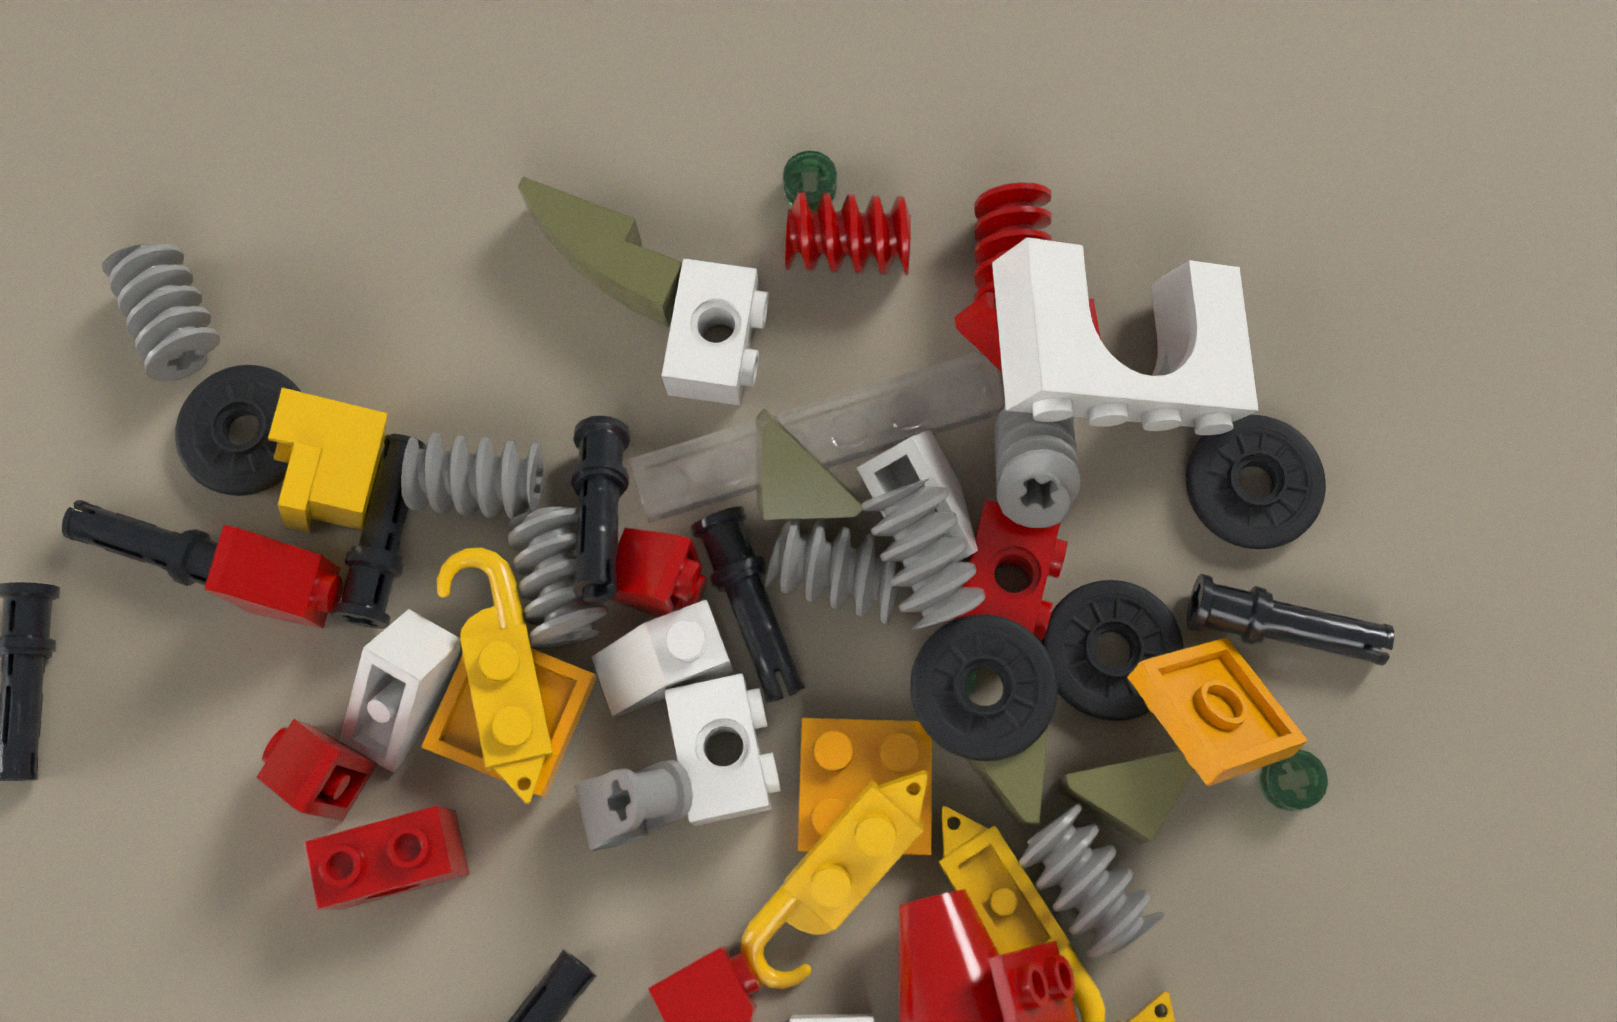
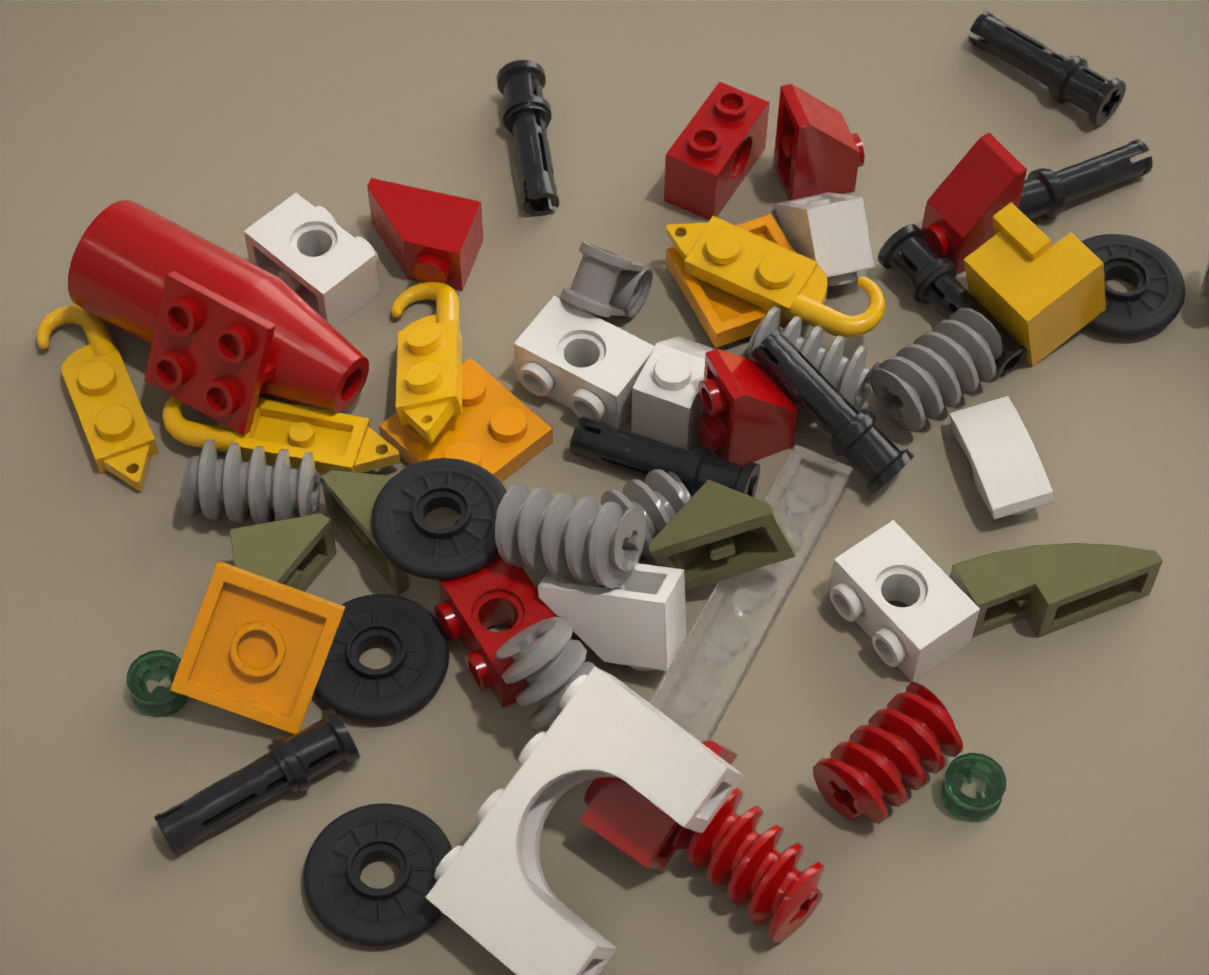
camera: 130 degrees right, 20 degrees down
none -> white slope [950,396,1054,519]

